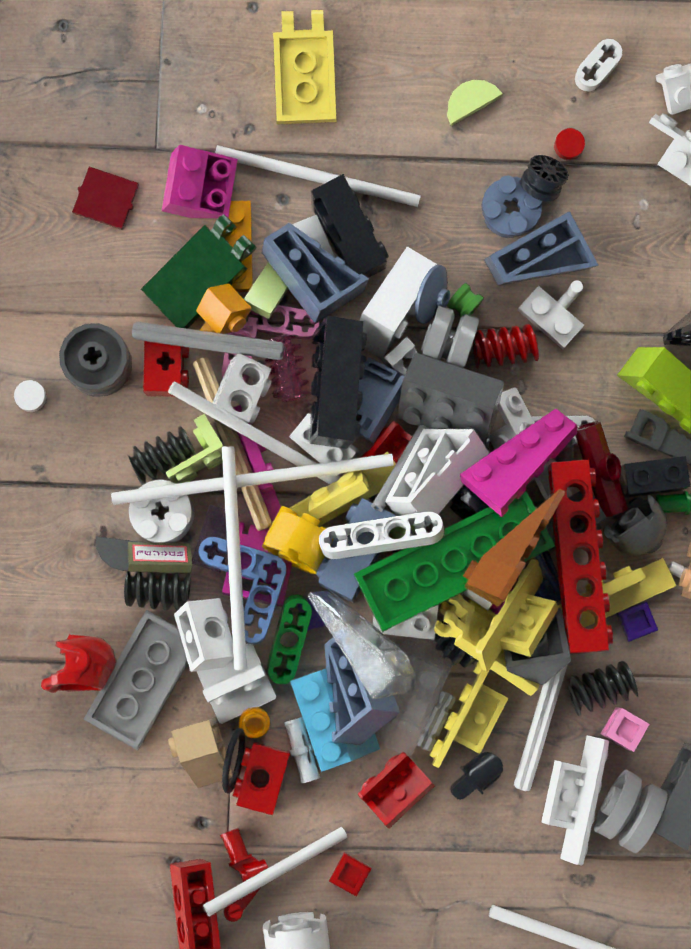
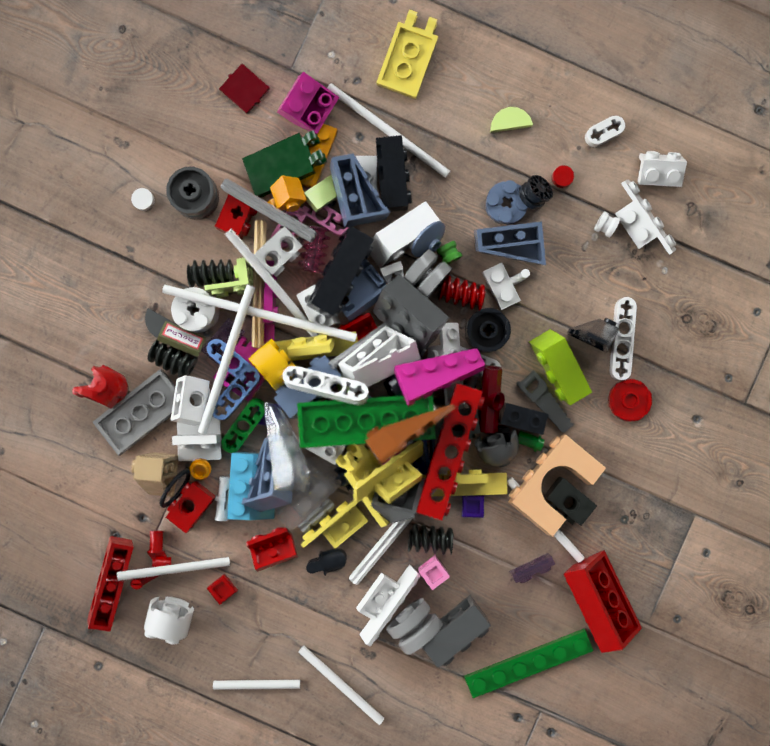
camera: 25 degrees right, 5 degrees up
none -> black brick [465,308,511,353]
none -> white wheel [594,211,620,238]

